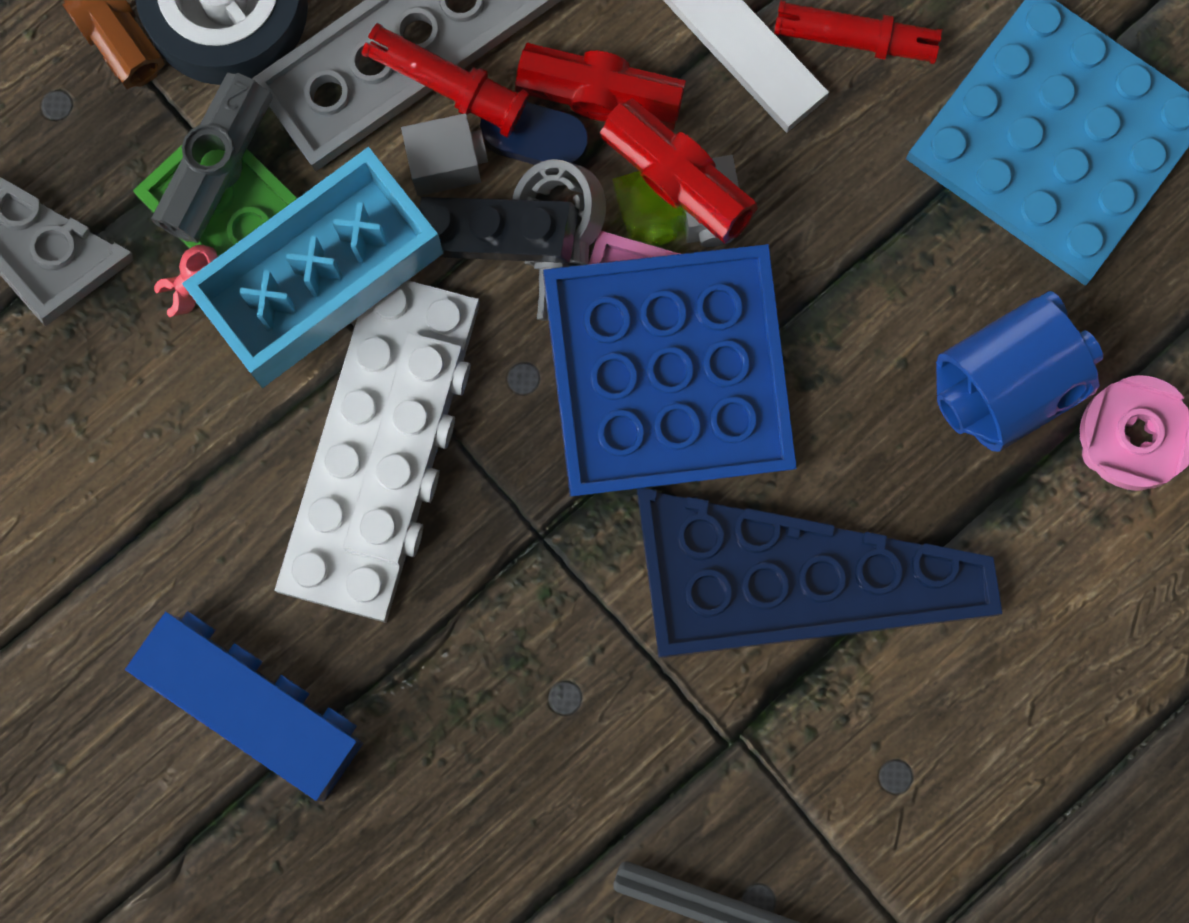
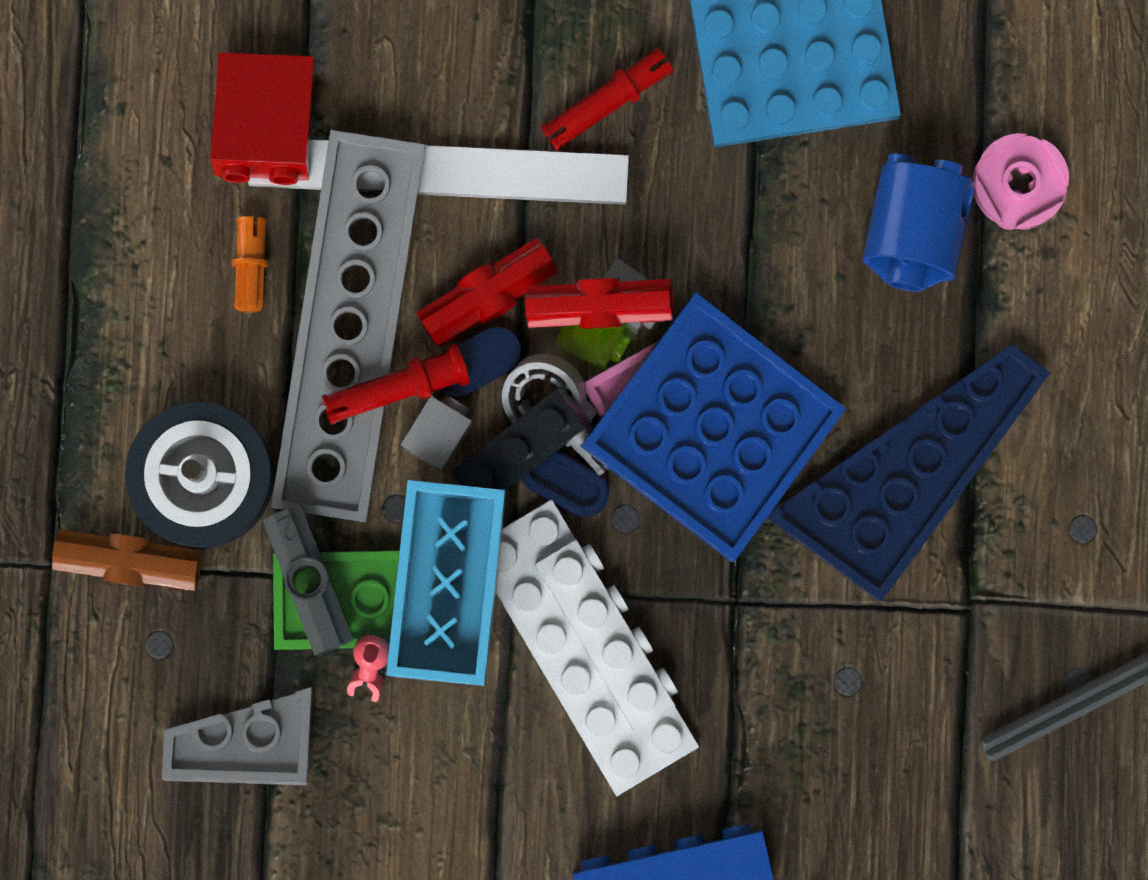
camera: 50 degrees left, 5 degrees up
none -> dark blue tile [521,451,609,518]

